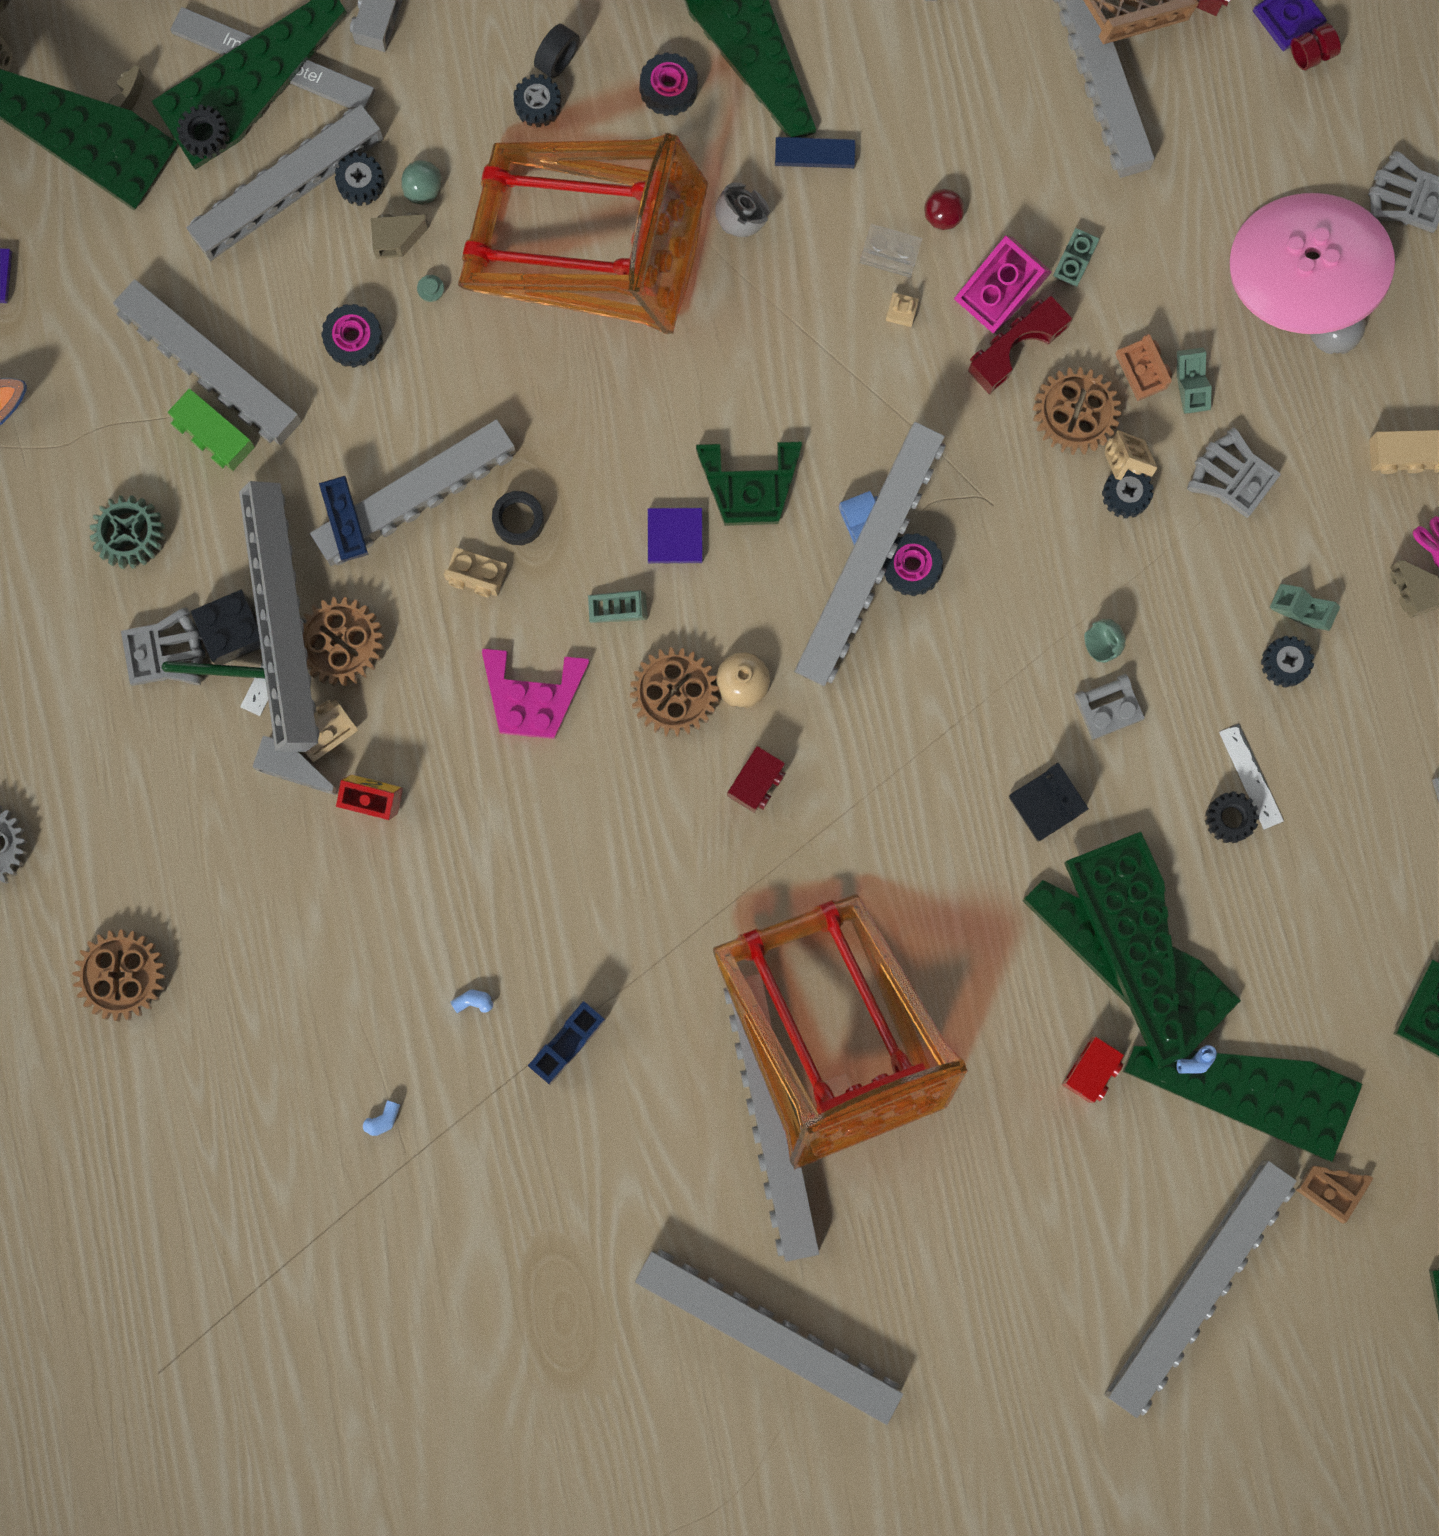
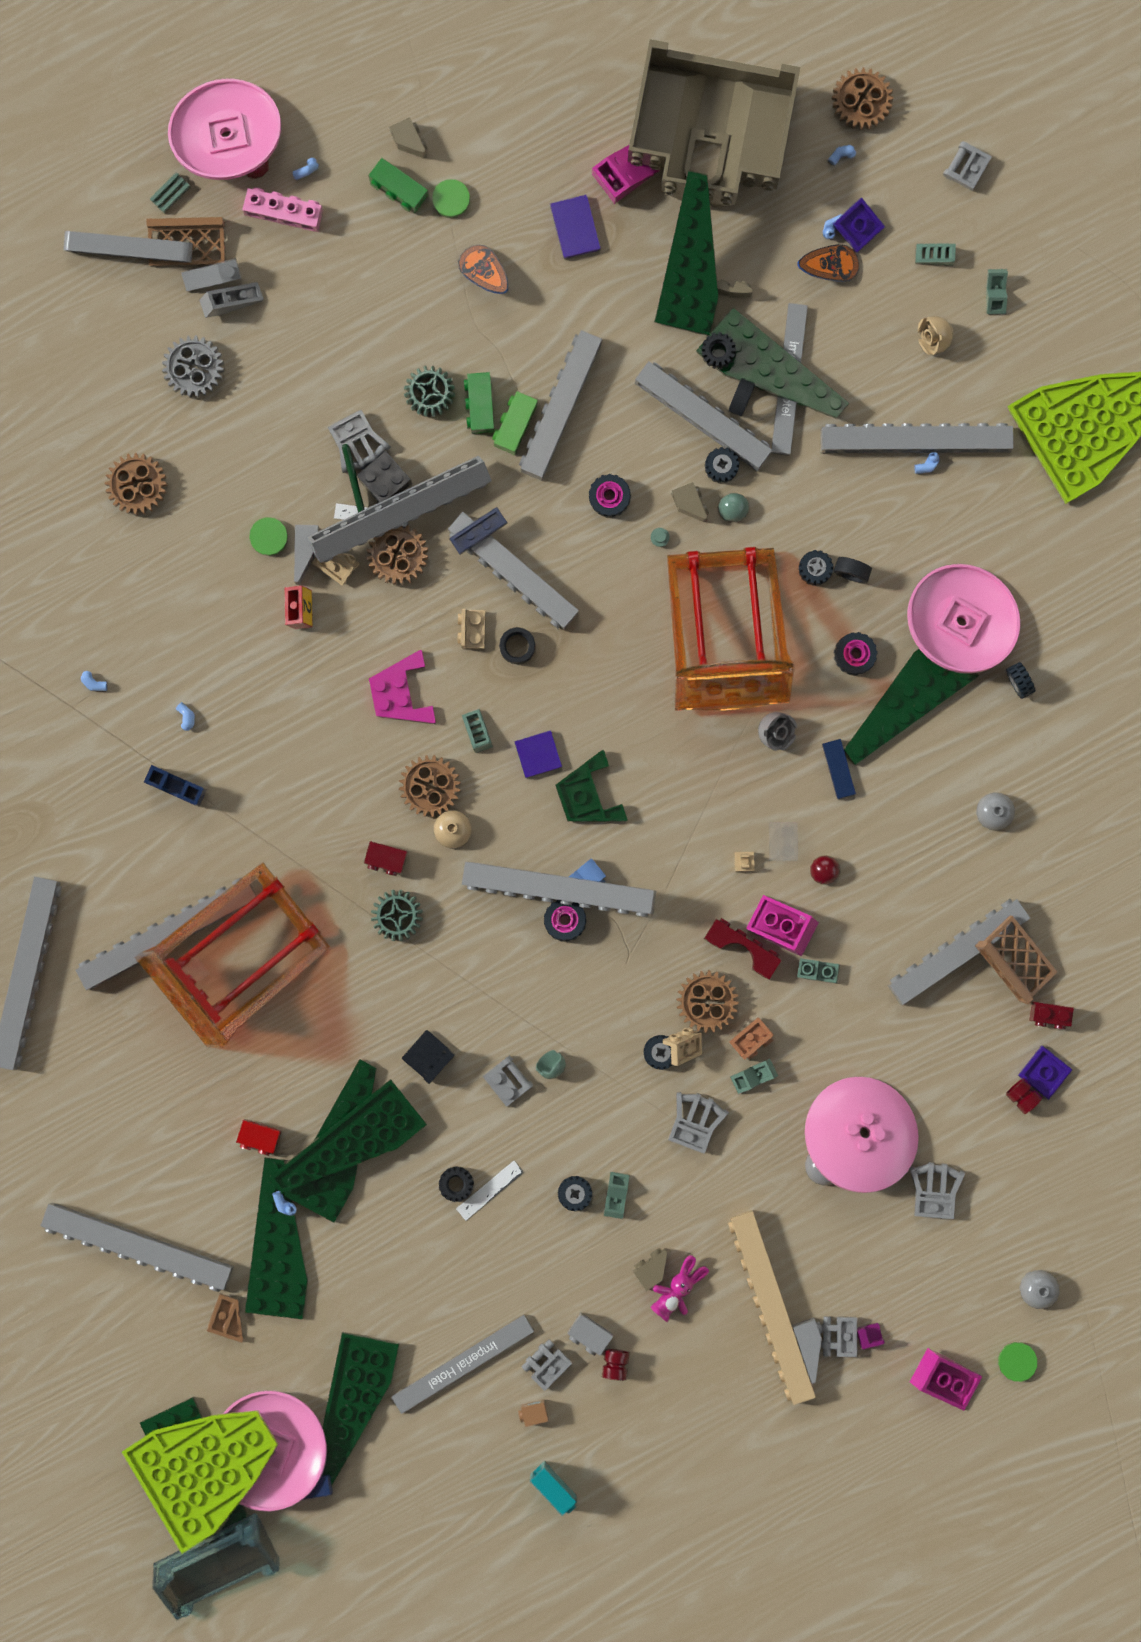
camera: 80 degrees right, 5 degrees up
none -> bright green tile [249,517,288,556]
none -> sand green gear [371,890,423,941]
none -> green brick [464,372,494,434]
none -> black tyre [728,378,755,417]

